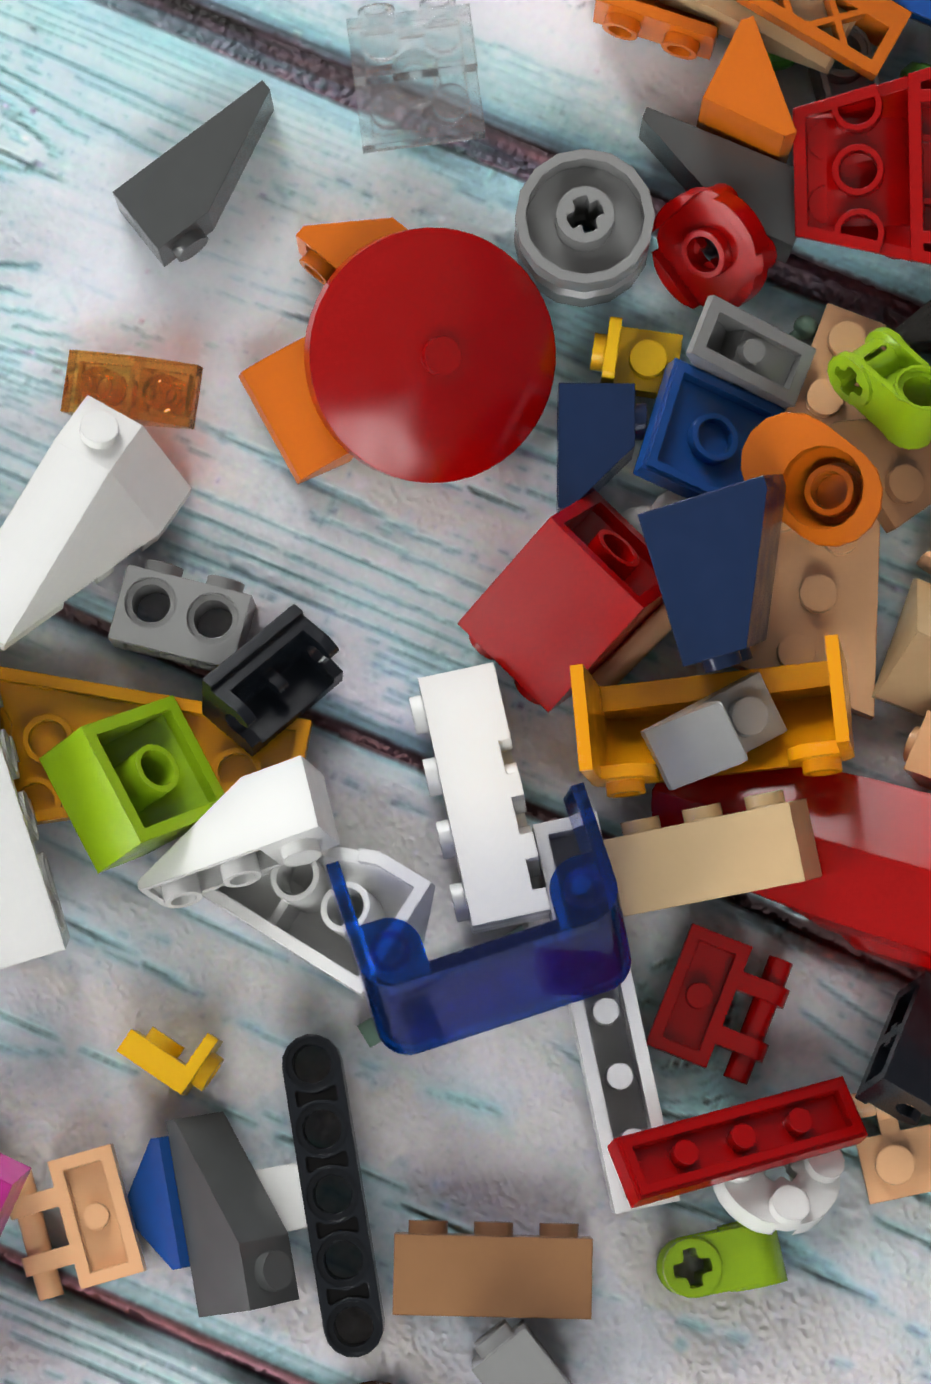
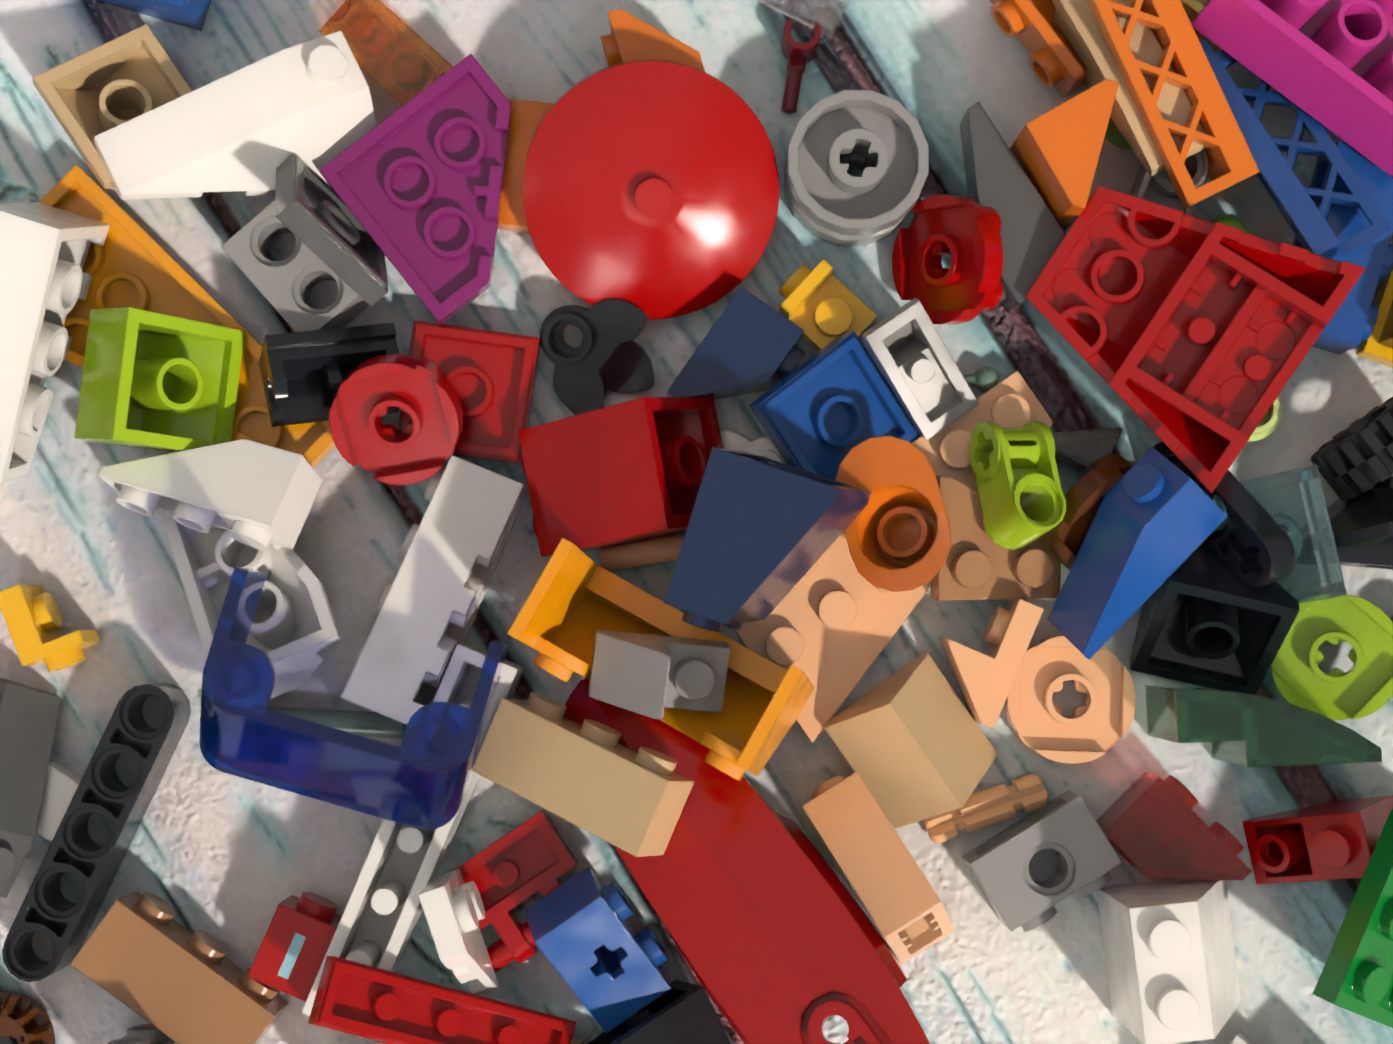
camera: 35 degrees right, 5 degrees up
none -> red brick [247,892,342,1002]
none -> dark grey plate [276,154,388,307]
none -> magenta plate [319,54,512,325]
none -> red plate [329,354,463,485]
none -> red plate [397,320,541,464]
none -> white wing [418,869,500,995]
none -> blue brick [525,867,671,1033]
none -> black plate [540,299,655,415]
none -> dark red hand [781,18,821,113]

